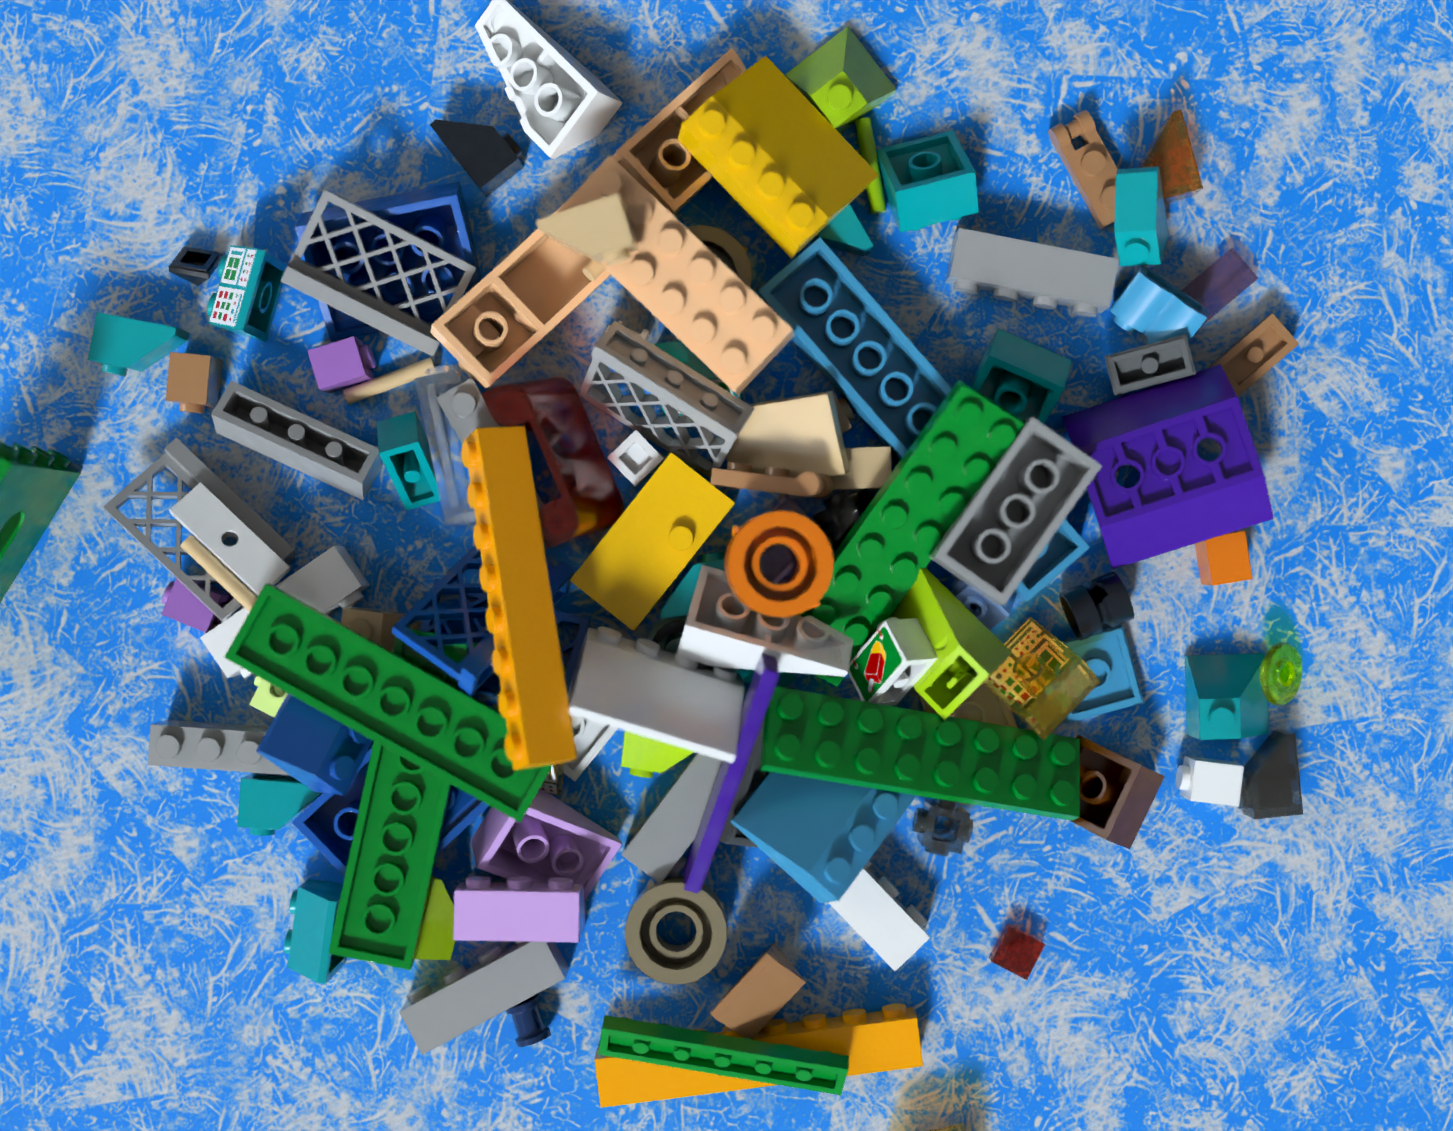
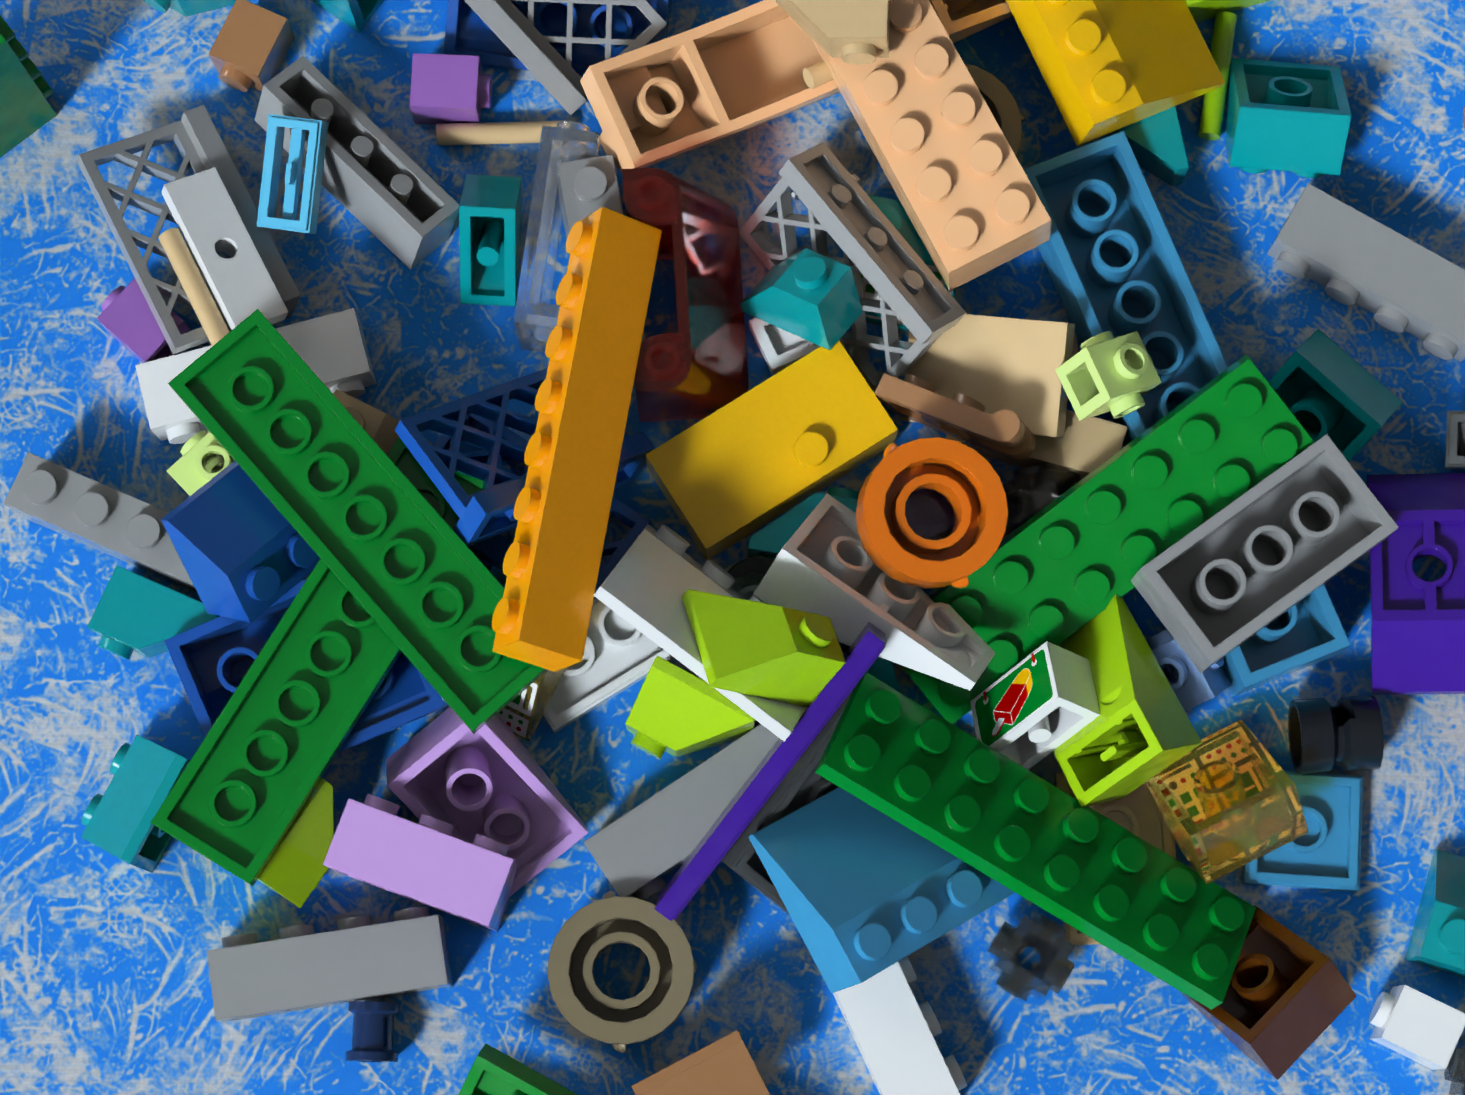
camera: 15 degrees right, 10 degrees down
none -> medium azure tile [257,114,329,234]
none -> lime slope [682,589,846,707]
none -> teal slope [740,248,863,350]
none -> yellowish green brick [1055,331,1162,421]

